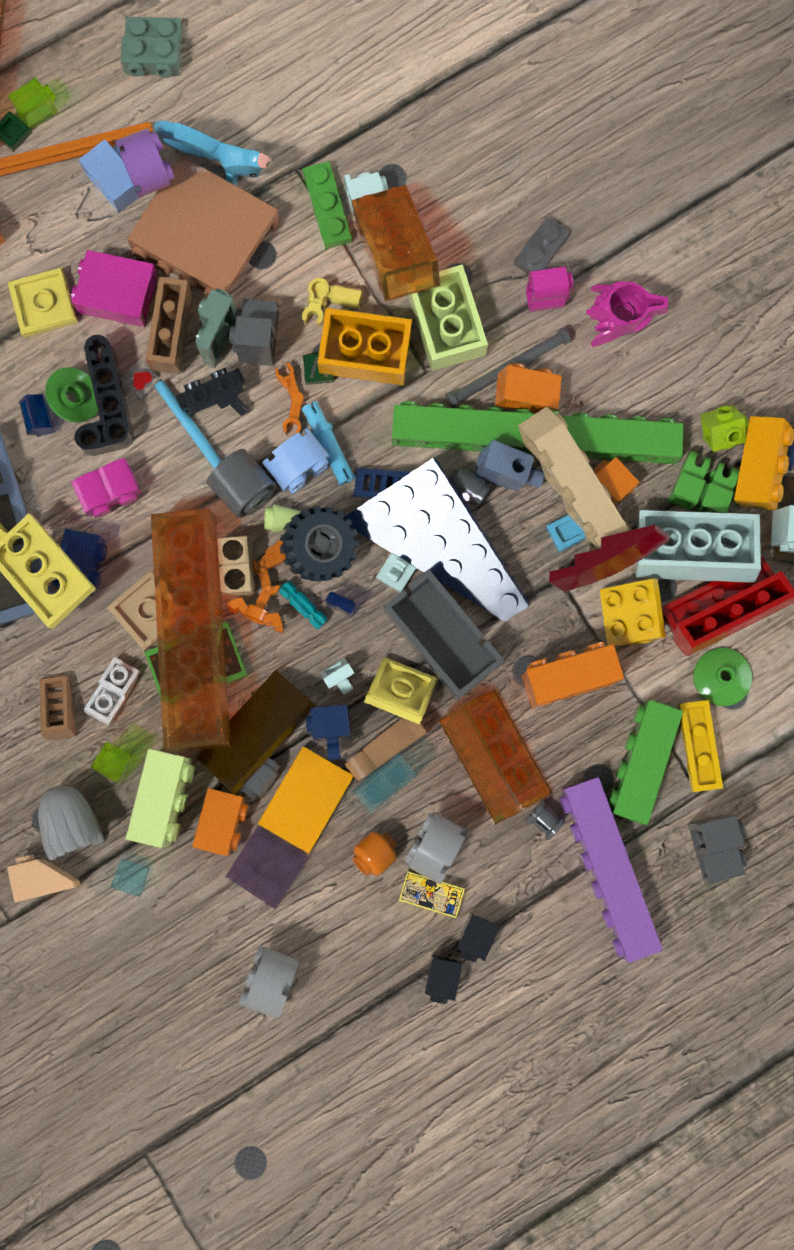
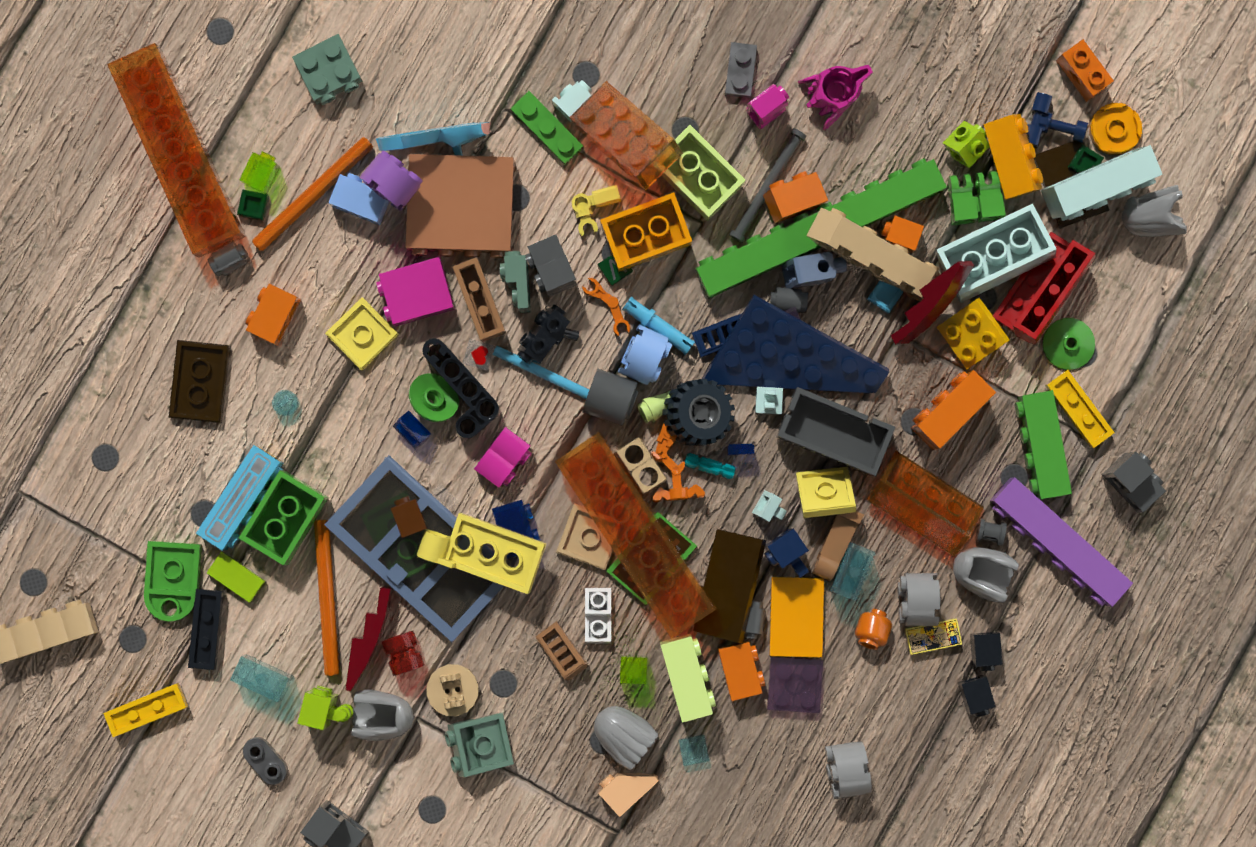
camera: 25 degrees left, 5 degrees up
none -> light grey hair [953,547,1019,603]

